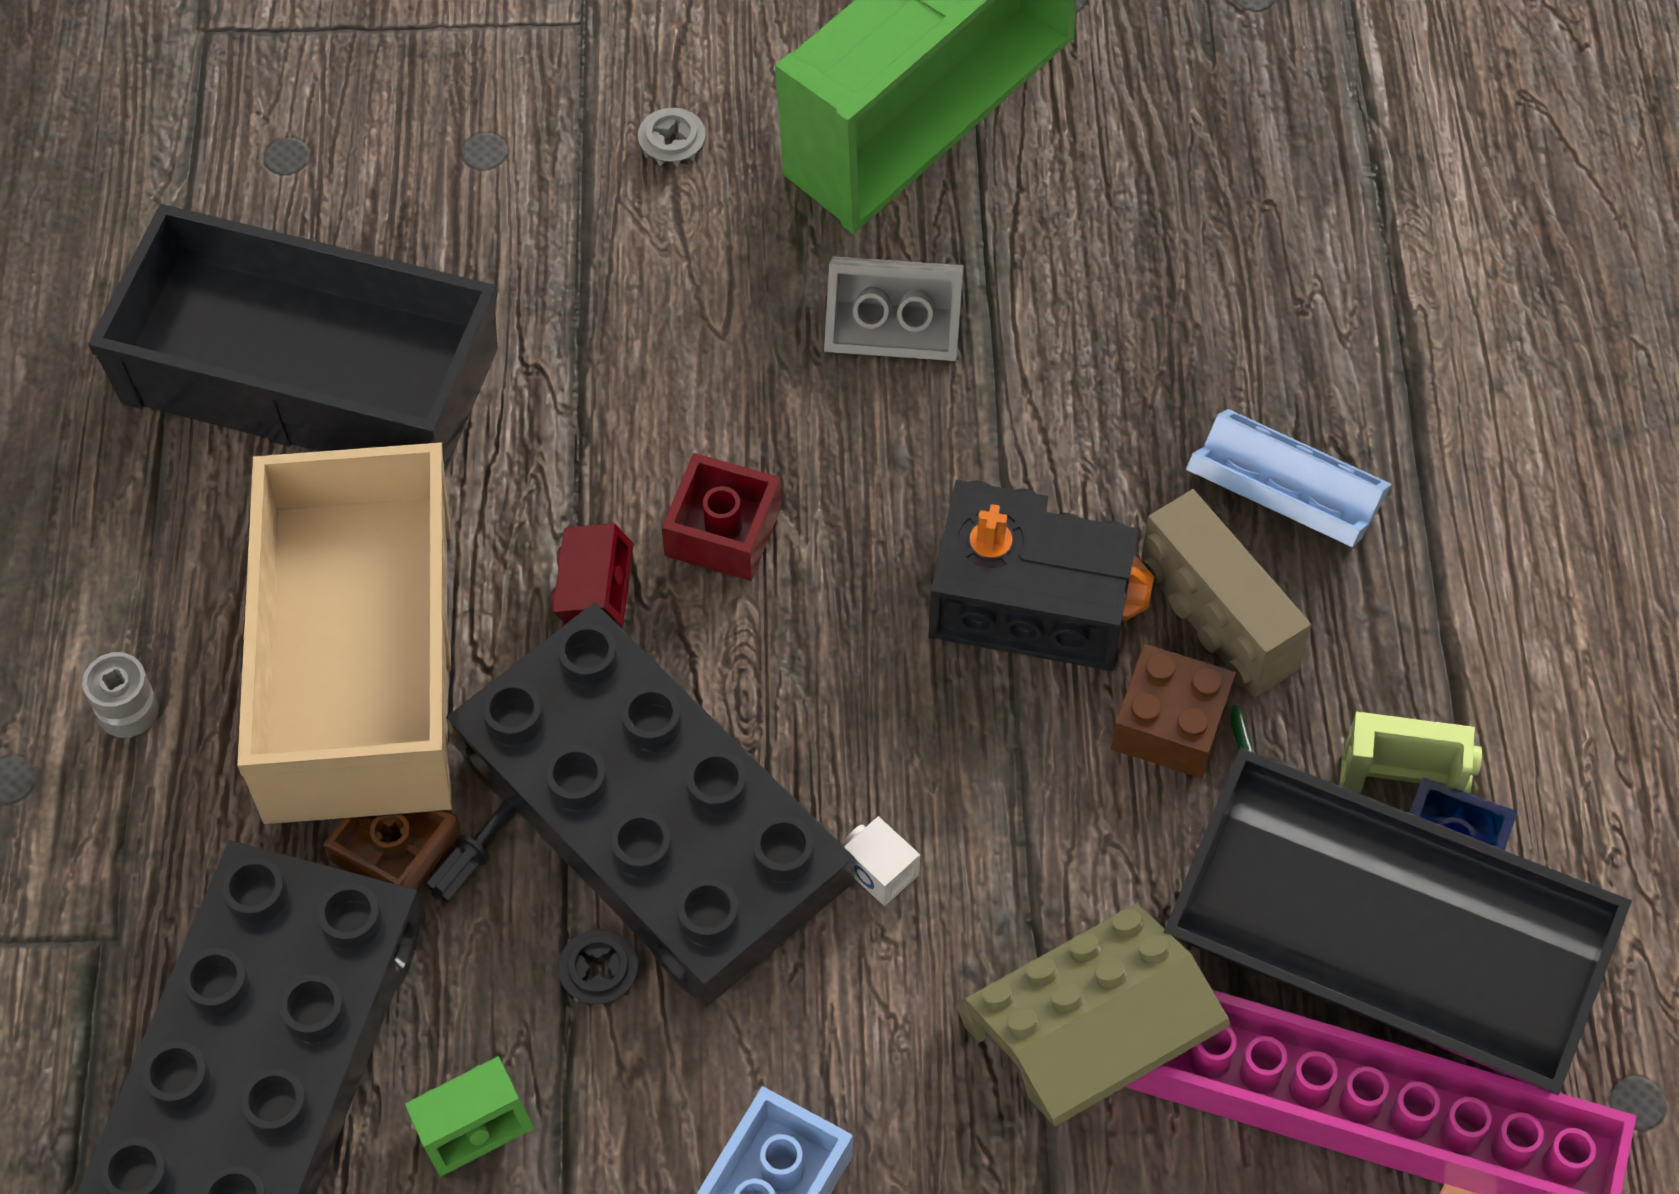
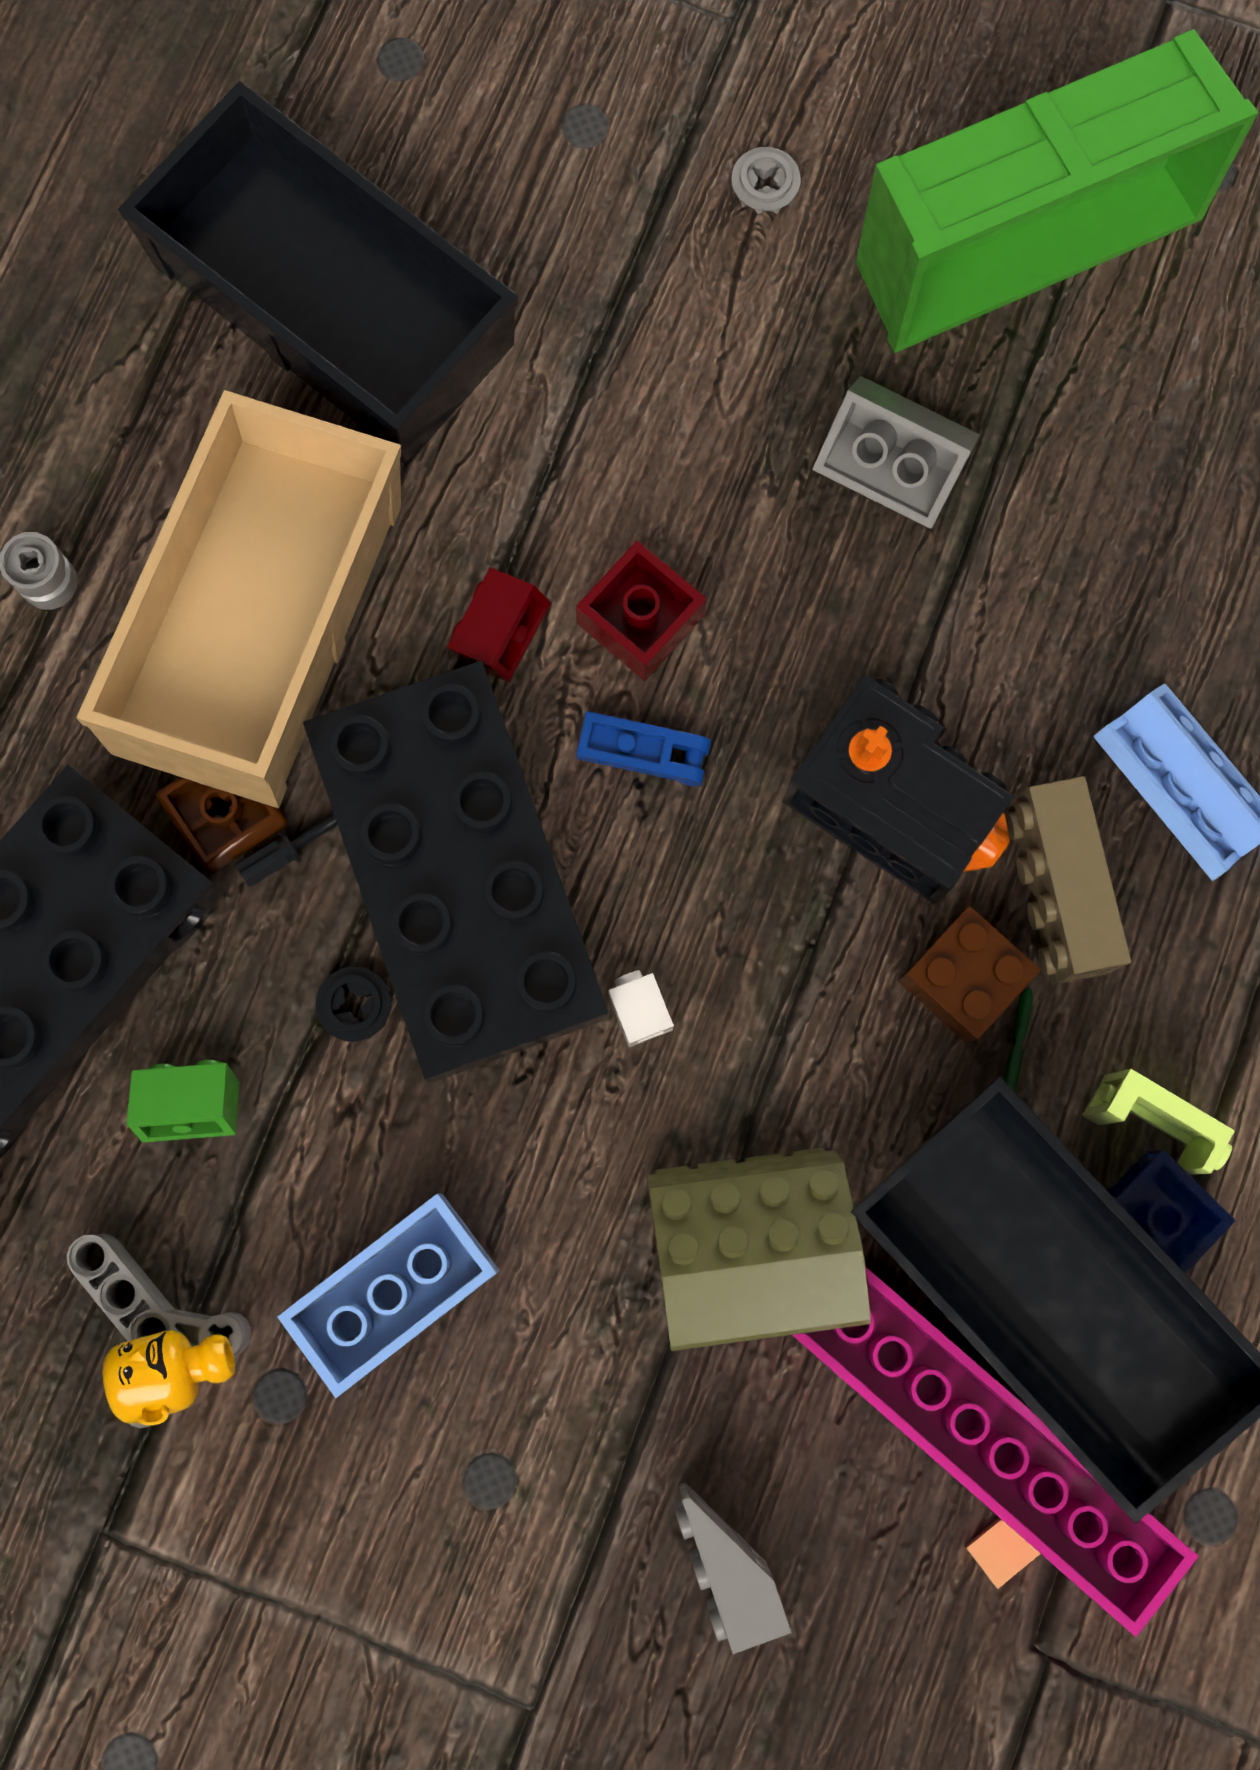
camera: 20 degrees right, 20 degrees up
none -> blue plate [576,711,712,787]

